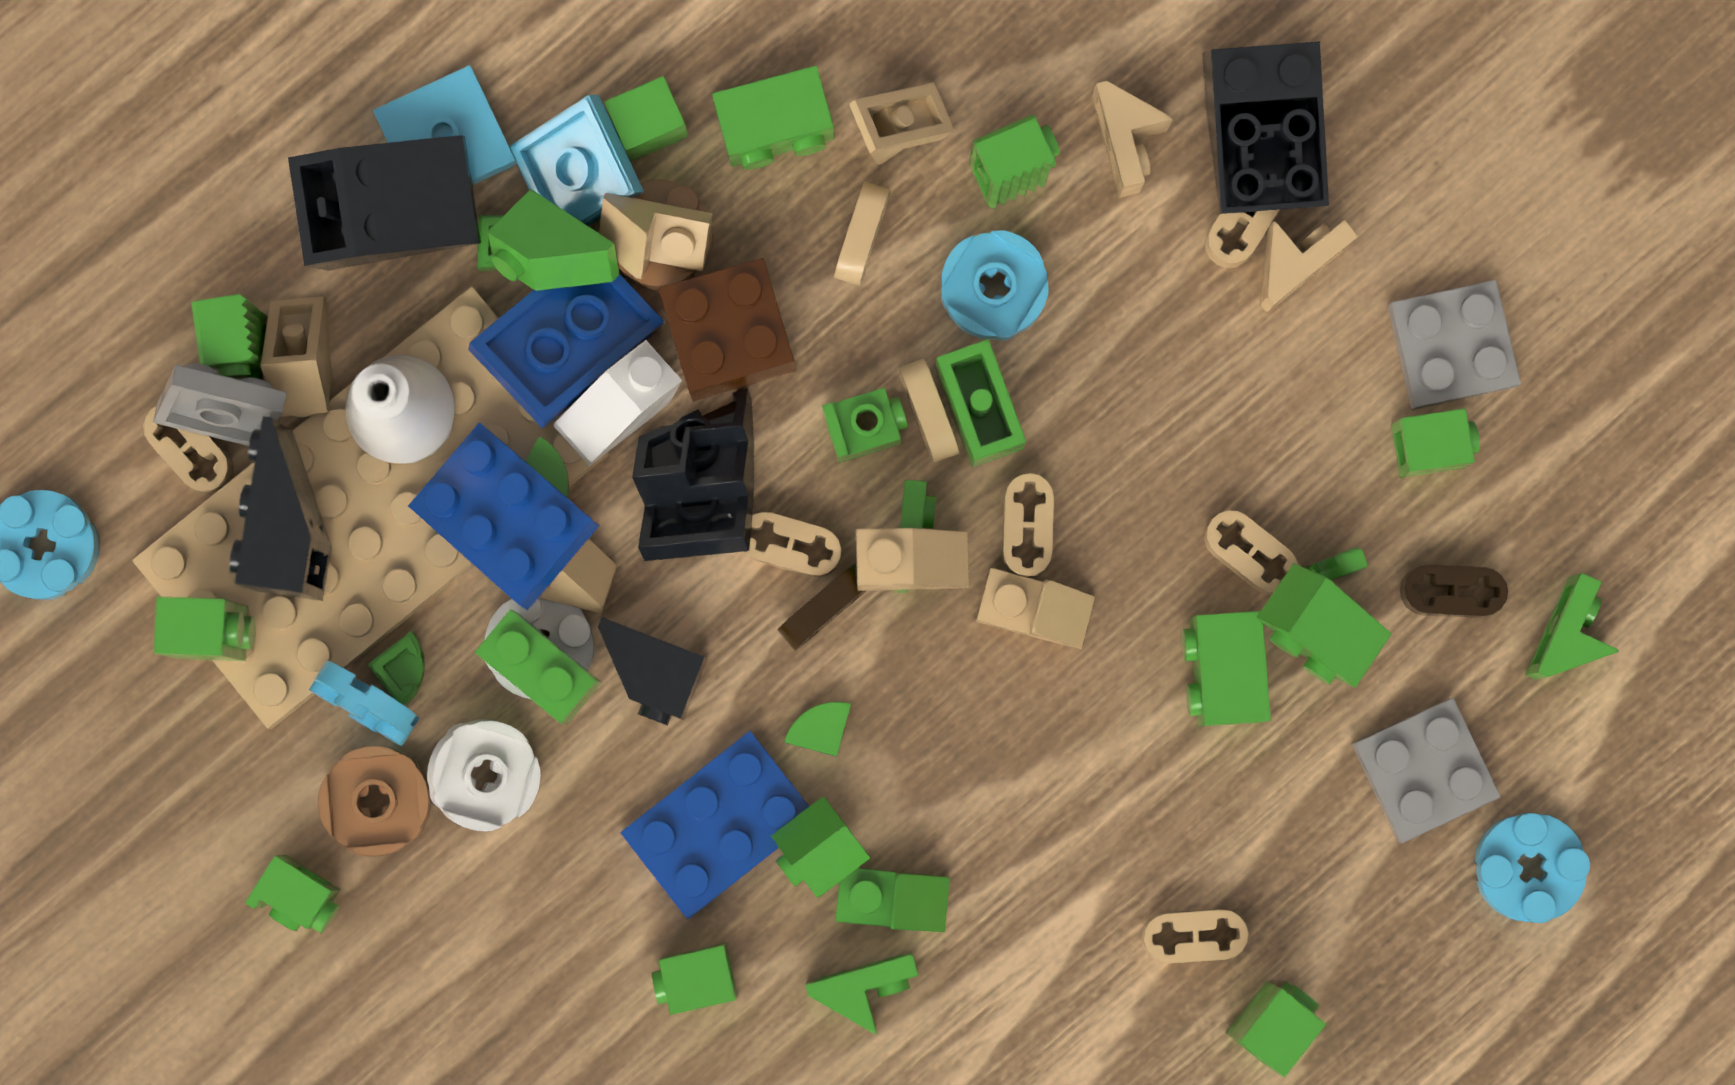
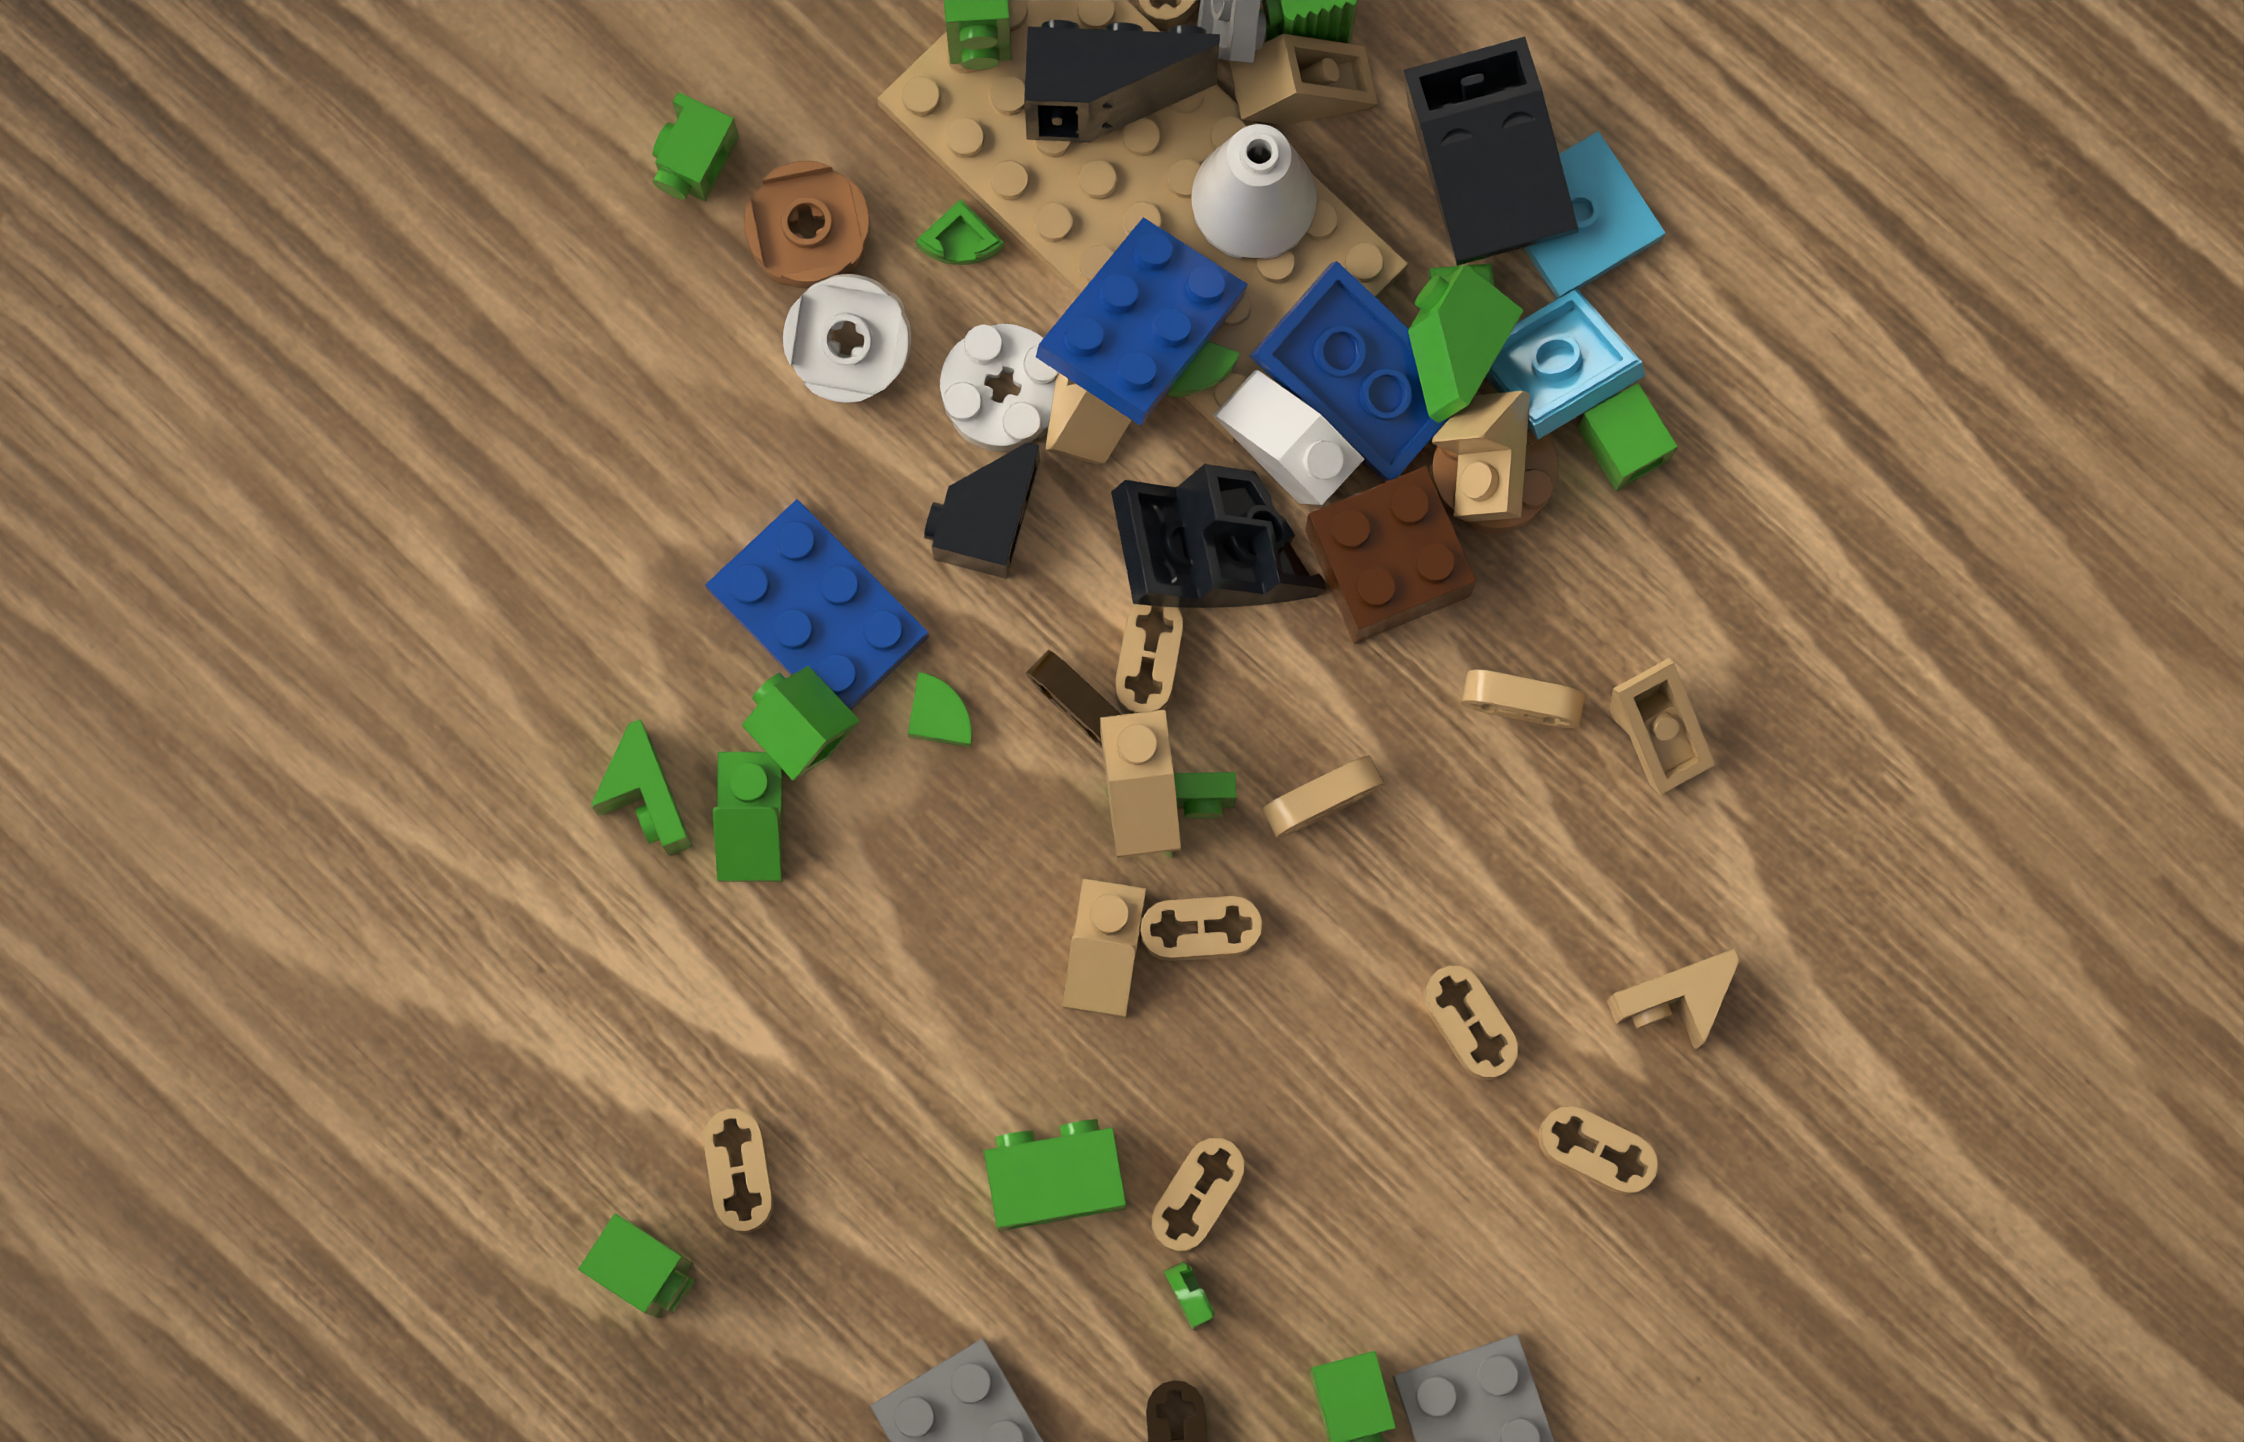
camera: 85 degrees right, 5 degrees down
medium azure plate [309,660,420,746] -> none
bright green brick [475,609,602,725] -> none
bright green brick [652,943,738,1015] -> none
bright green brick [712,65,834,170] -> none
bright green brick [822,387,908,464] -> none
bright green brick [935,339,1026,468] -> none
medium azure plate [941,230,1049,341] -> none
bright green brick [969,114,1060,209] -> none
black slope [1202,41,1329,214] -> none
bright green brick [1256,563,1392,688] -> none
tan slope [1260,220,1358,313] -> none
none -> tan beam [1423,965,1518,1080]

